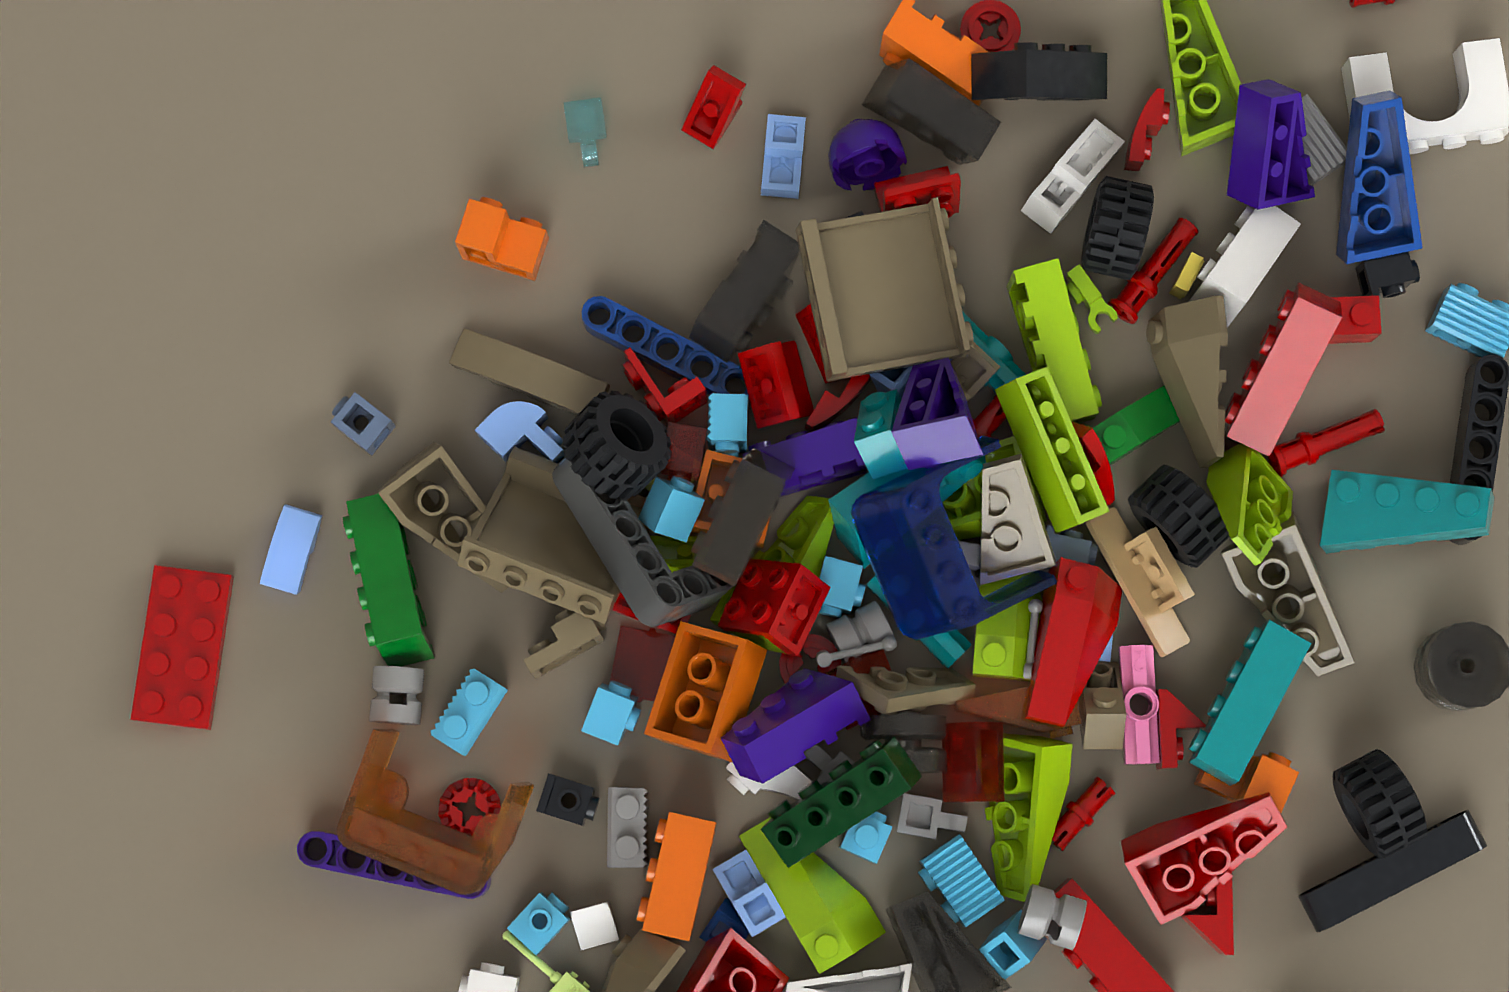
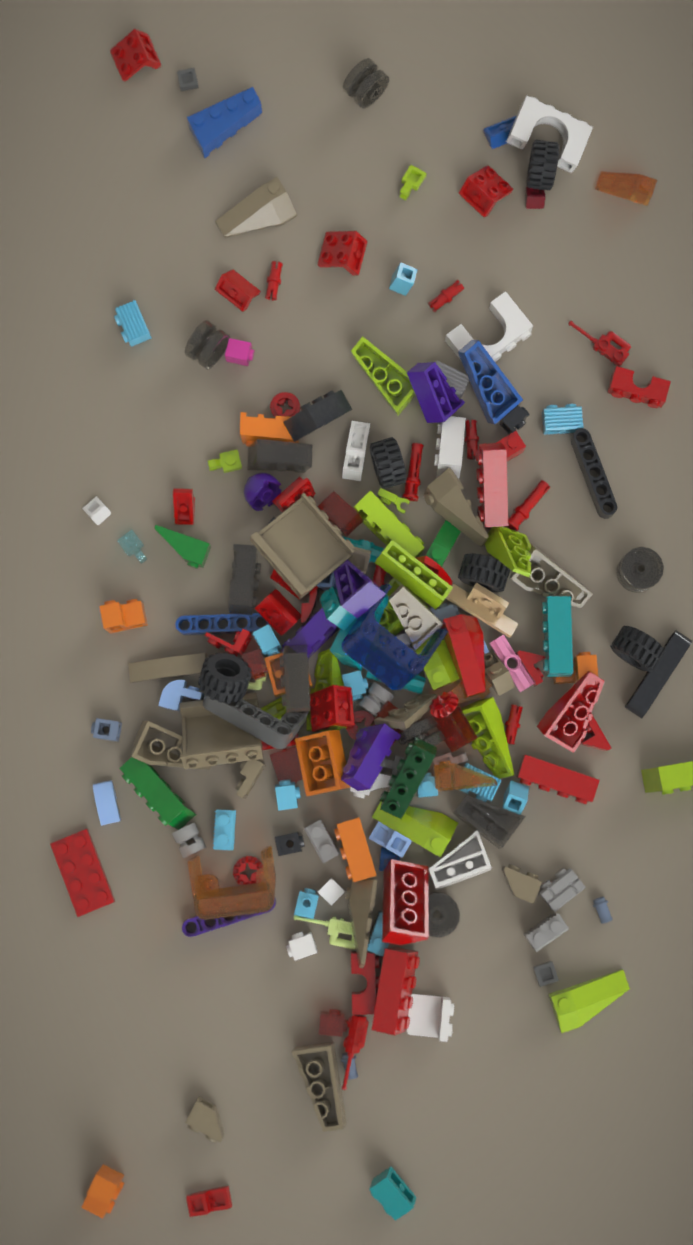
camera: 25 degrees left, 0 degrees up
medium azure brick [638,476,705,542] -> none
light blue slope [761,114,806,199] -> none
light grey hinge [816,636,897,667] -> none
light grey wheel [1017,884,1087,950] -> none
light grey hinge [1023,599,1043,679] -> none
red slope [1124,88,1170,171] -> none
light yellow tile [1169,252,1204,299] -> none
teal wedge [1320,470,1494,554] -> none
none -> white slope [82,496,111,525]
none -> green slope [154,525,211,569]
none -> lime plate [208,449,242,473]
none -> clear red brick [317,491,363,537]
none -> red gear [429,691,459,718]
none -> clear orange slope [434,761,498,792]
none -> red pin [464,420,479,459]

